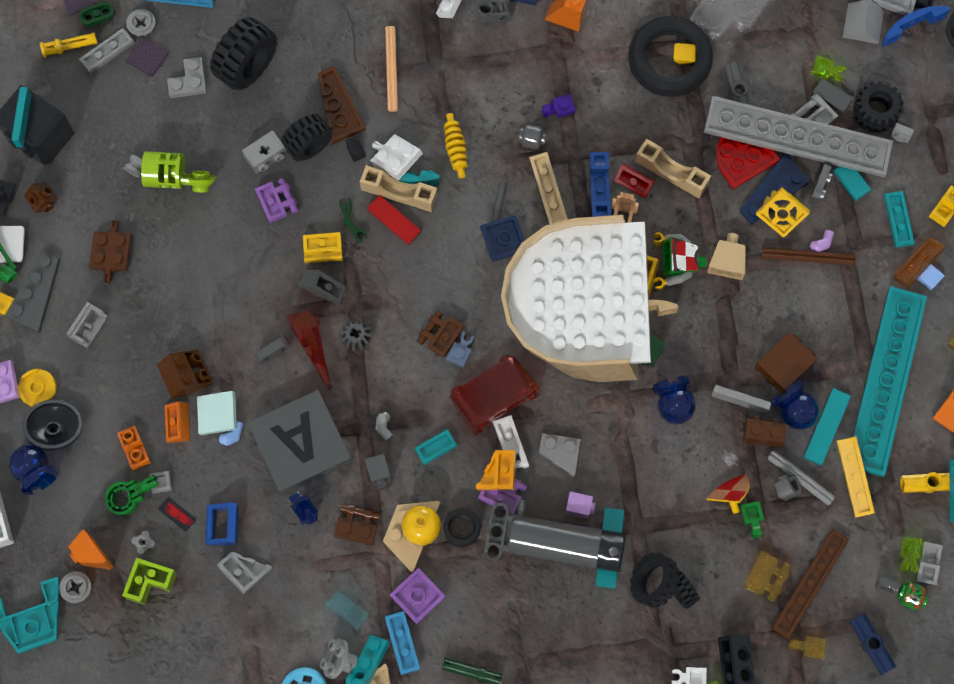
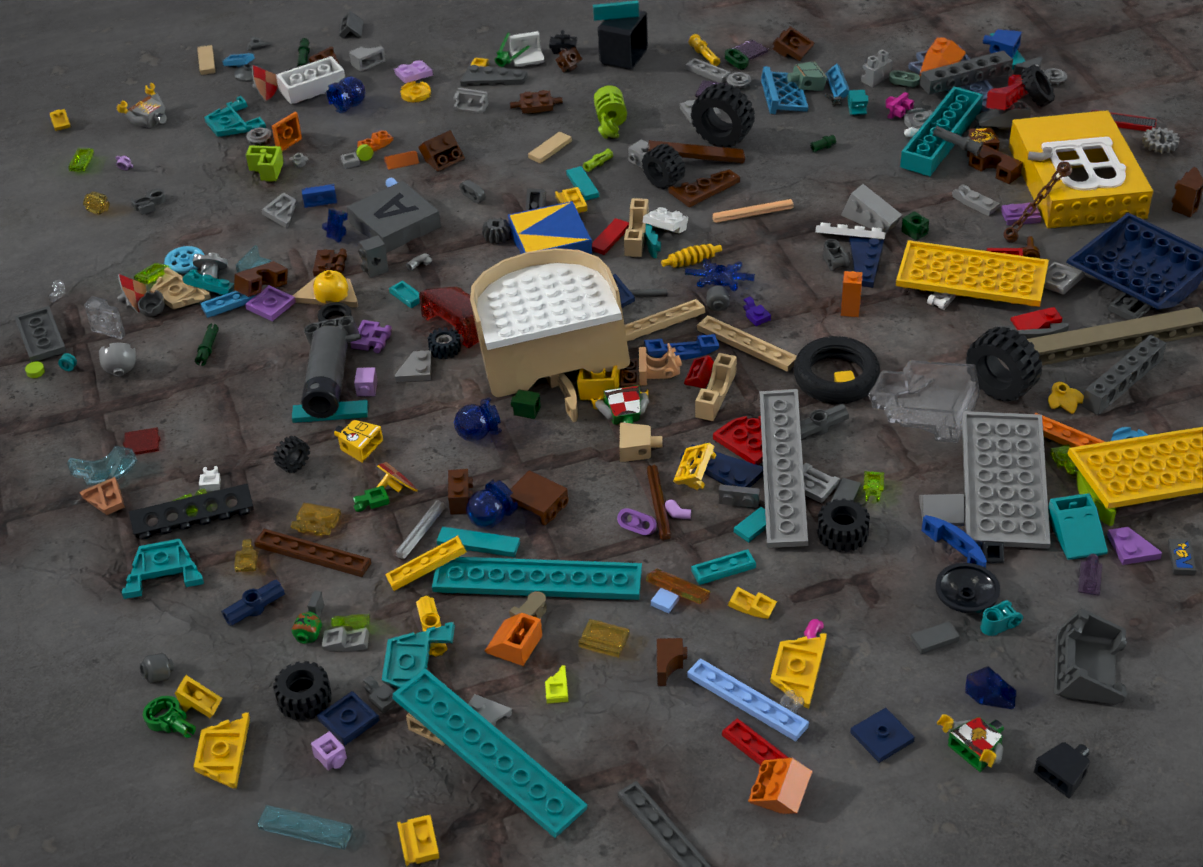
camera: 80 degrees right, 30 degrees down
black dish [22,400,82,451] -> none
green pin [105,474,159,516] -> none
sticker [158,497,196,532] -> none
light aqua tile [197,391,237,435] -> none
medium lavender plate [255,178,299,223] -> none
clear red wedge [287,310,332,390] -> none
dark green piece [339,198,367,243] -> none
black slope [345,138,366,162] -> none
light orange wing [476,450,516,490] -> none
white plate [493,415,529,471] -> none
black tyre [630,552,680,608] -> none
light grey tile [711,385,771,414] -> none
clear plate [721,450,739,468] -> none
flat silver plate [774,474,801,501] -> none
light grey plate [890,123,914,143] -> none
none -> reddish brown arch [234,261,288,297]
none -> yellow torso [334,420,383,462]
none -> lime tile [356,144,373,161]
none -> black bush [428,327,461,359]
none -> blue tile [508,201,592,254]
none -> dark tan leg [509,591,547,619]
none -> tan tile [528,131,572,164]
none -> teal tile [566,166,599,201]
none -> lime pin [583,149,613,172]
none -> medium lavender plate [617,508,657,535]
none -> reddish brown tile [648,140,745,163]
none -> clear blue piece [685,258,755,291]
none -> tan plate [697,316,797,372]

